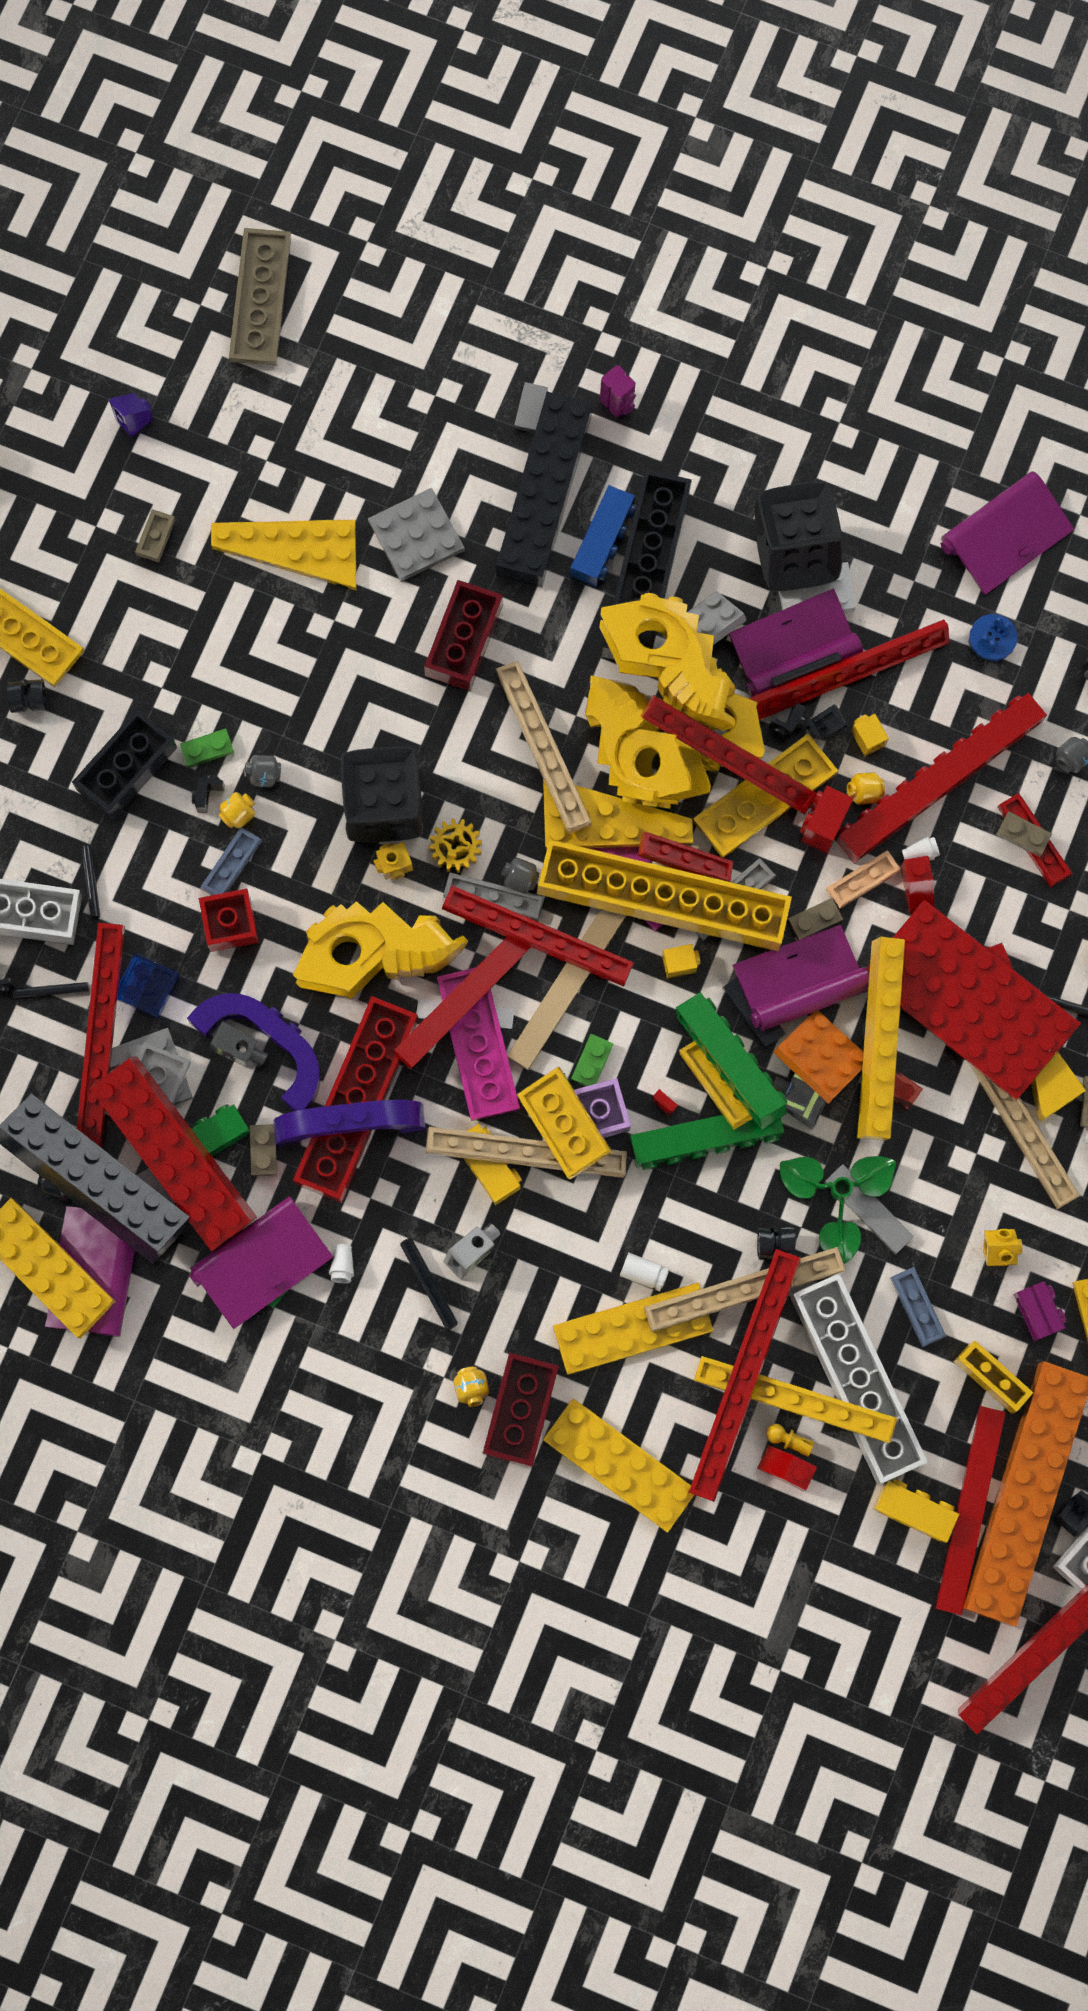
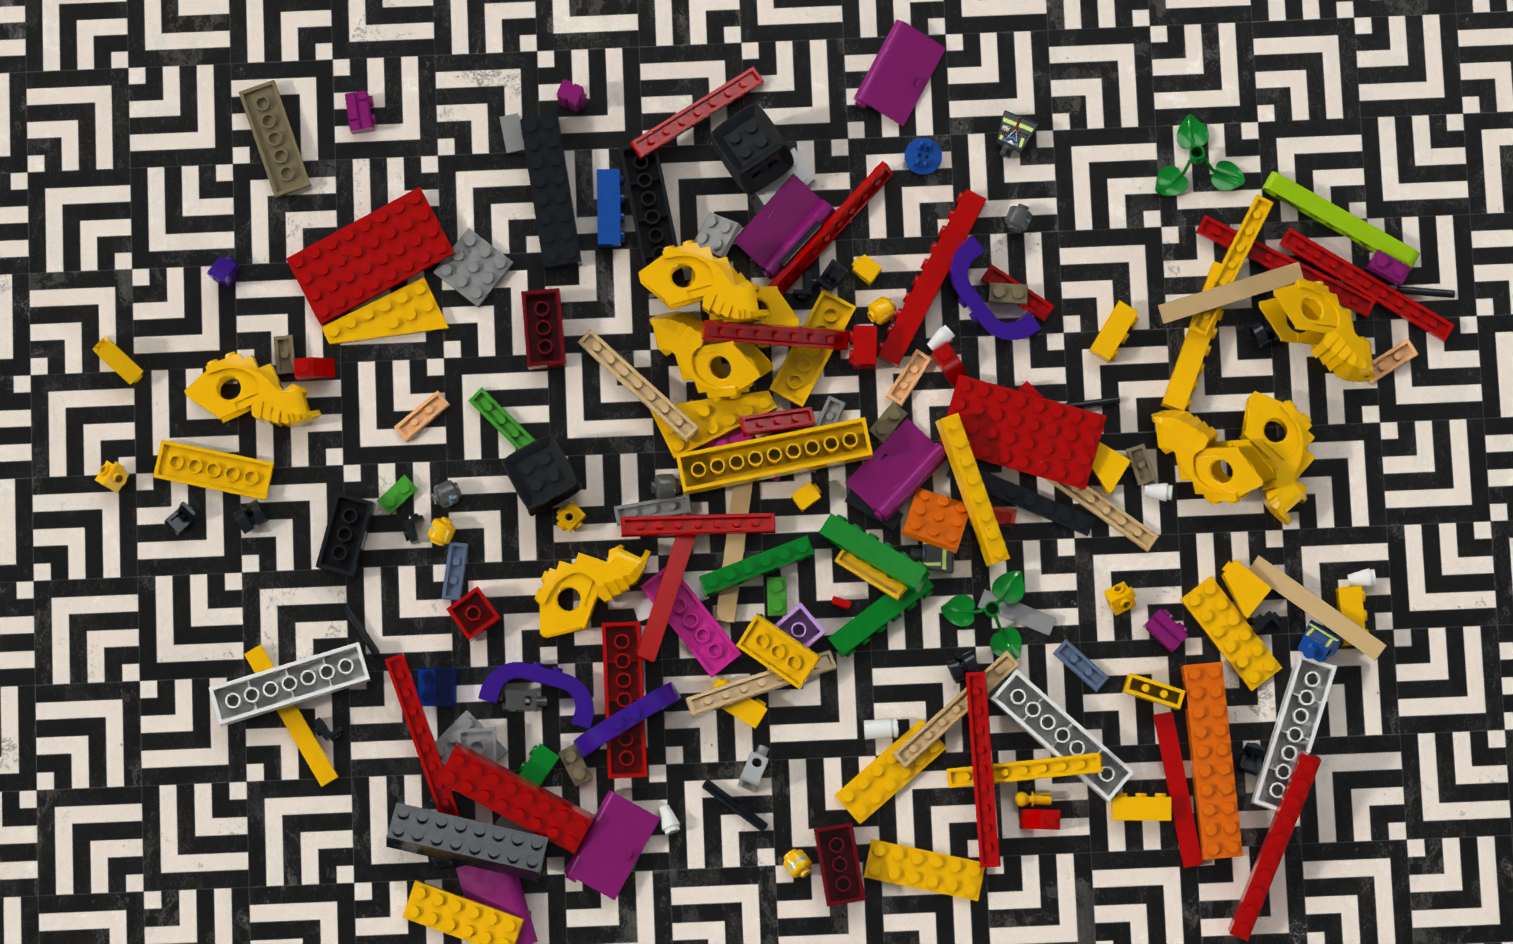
camera: 20 degrees left, 5 degrees up
black bar [13,982,89,999] -> none
yellow gear [429,818,482,873] -> none
none -> yellow animal [184,351,322,428]
none -> red plate [286,187,456,326]
none -> red slope [294,357,336,381]
none -> magenta brick [345,90,377,134]
none -> light nougat tile [394,390,451,442]
none -> bright green tile [468,387,535,450]
none -> red tile [630,66,764,159]
none -> green brick [699,535,814,598]
none -> black plate [946,466,1095,536]
none -> dark purple arch [949,236,1041,340]

